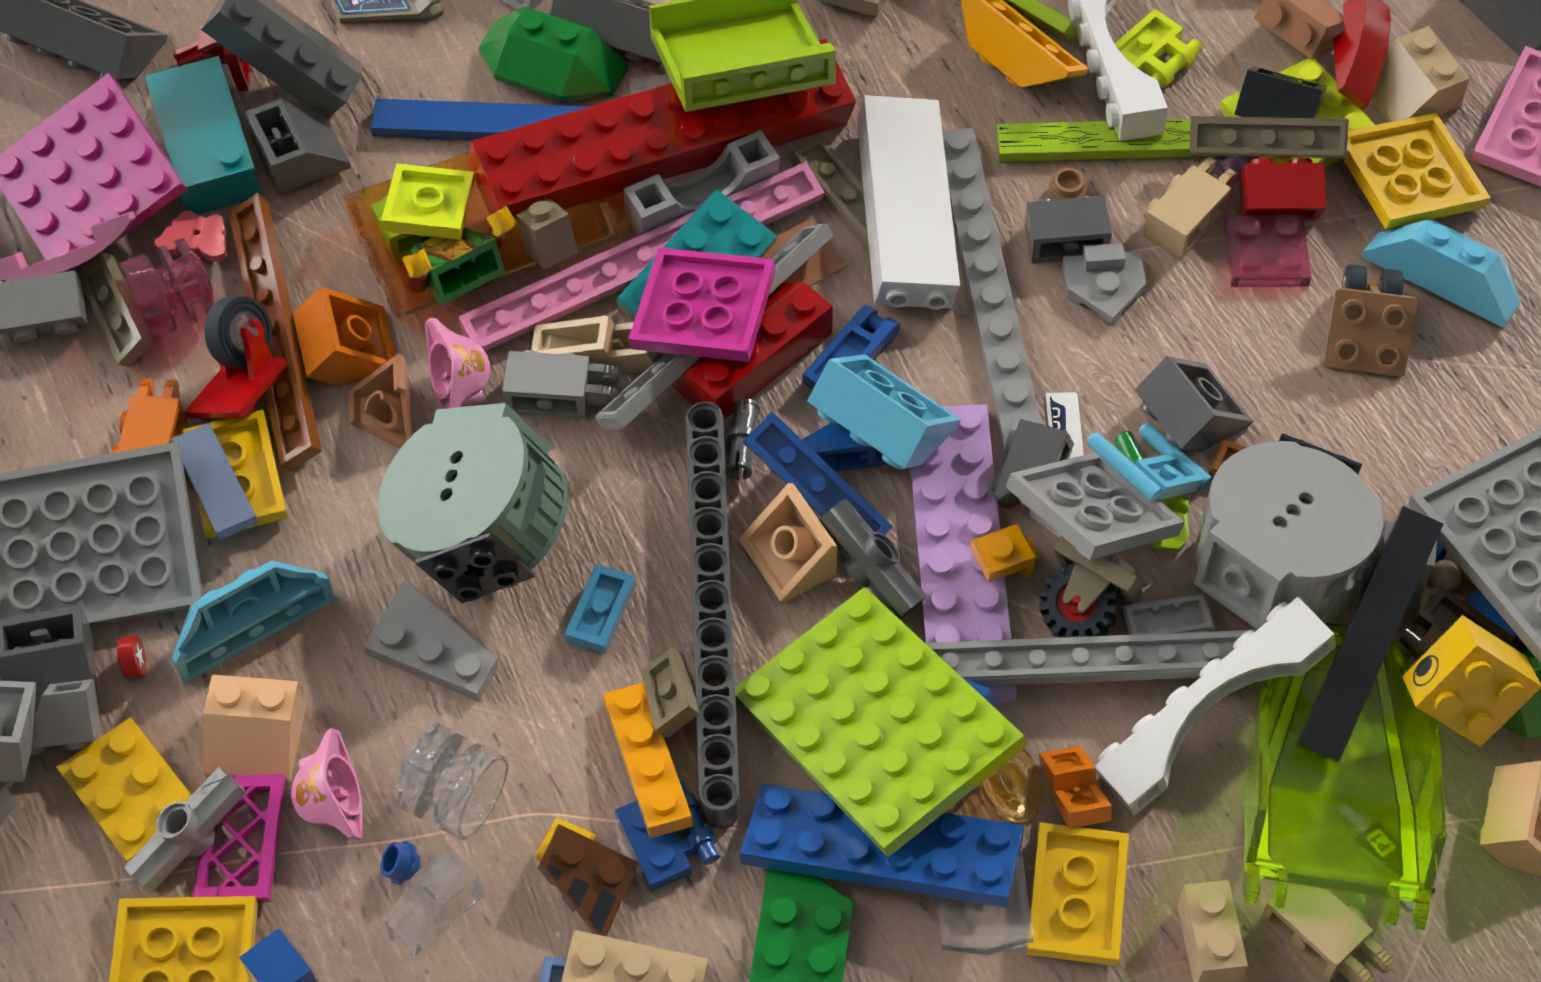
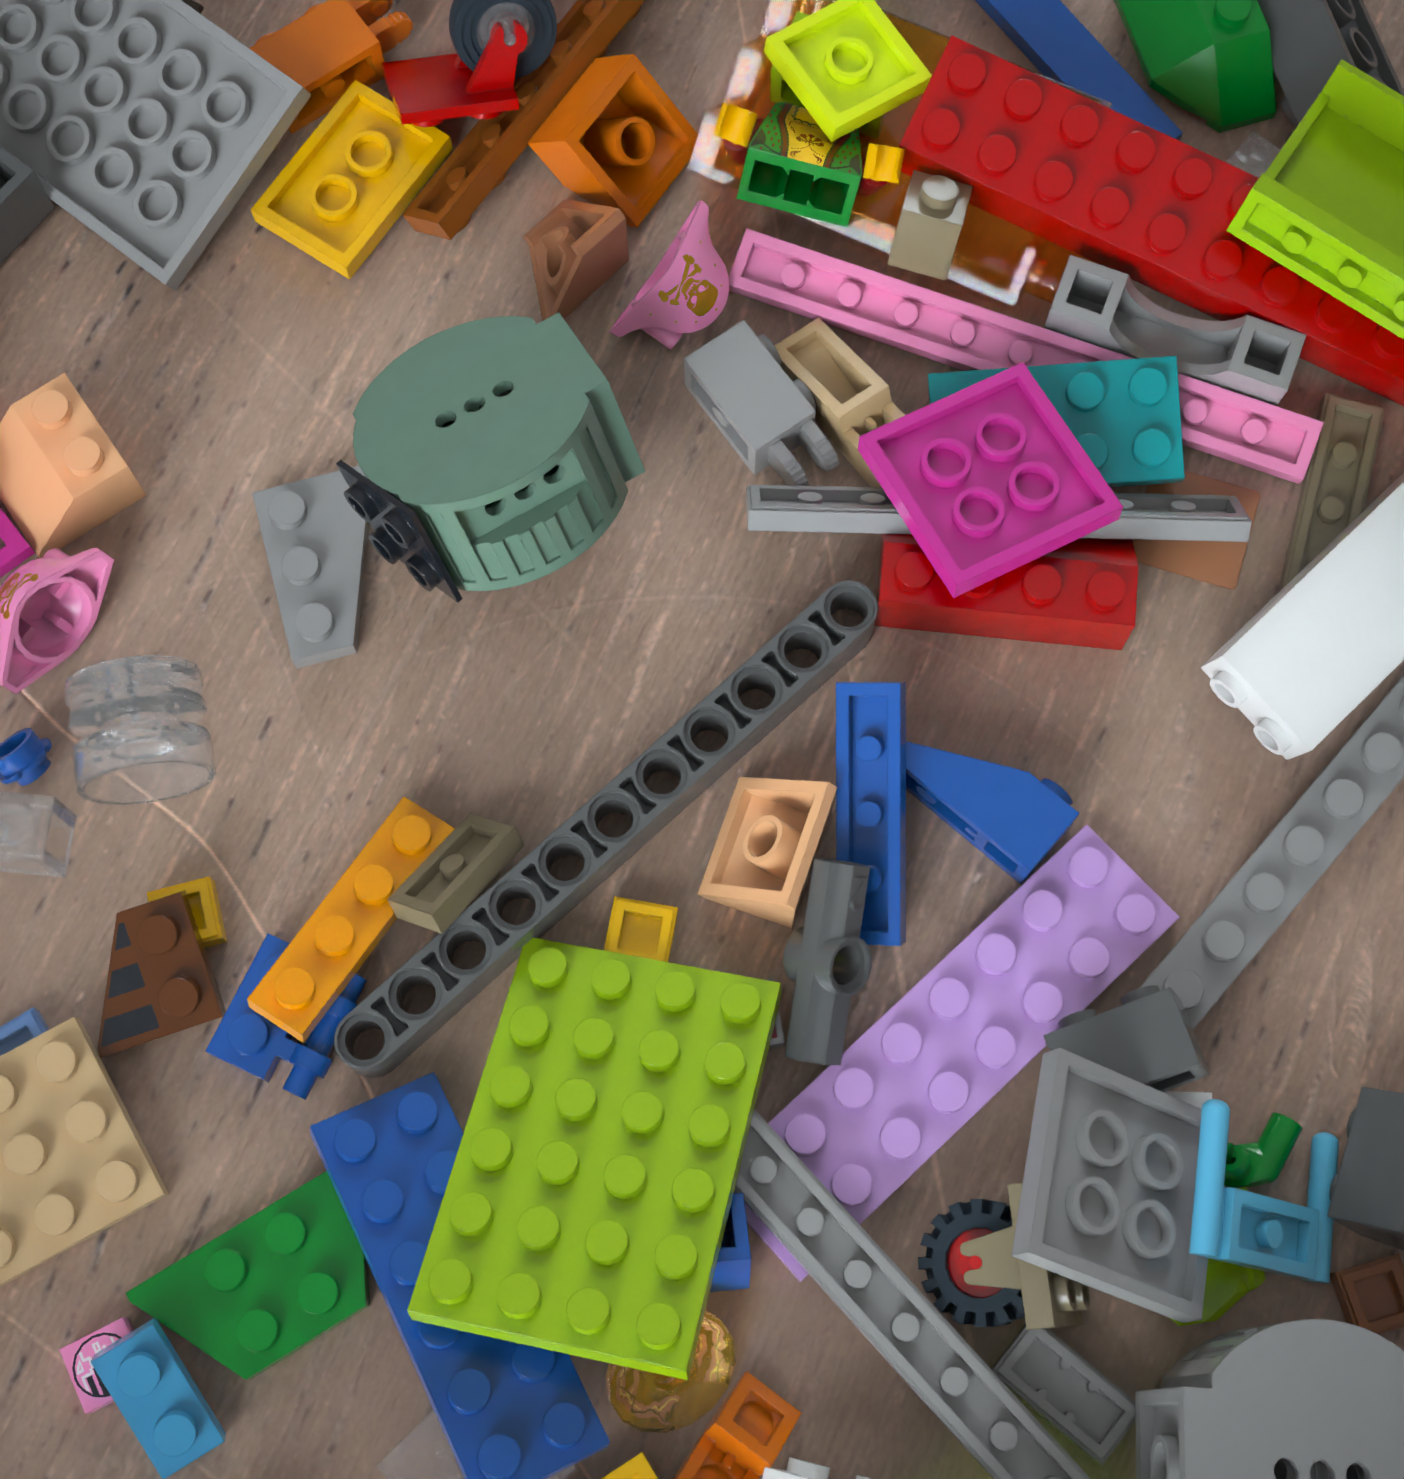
camera: 50 degrees right, 15 degrees up
red tile [117,635,147,680] -> none
sand blue tile [171,423,258,540] -> none
medium azure wedge [172,561,335,684] -> none
dark azure plate [564,564,636,655] -> none
dark grey pin [726,399,760,480] -> none
blue plate [802,304,900,389] -> none
medium azure slope [807,354,962,469] -> none
light orange bracket [970,524,1038,582] -> none
white sticker [1045,392,1084,459] -> none
none -> yellow tile [604,896,678,962]

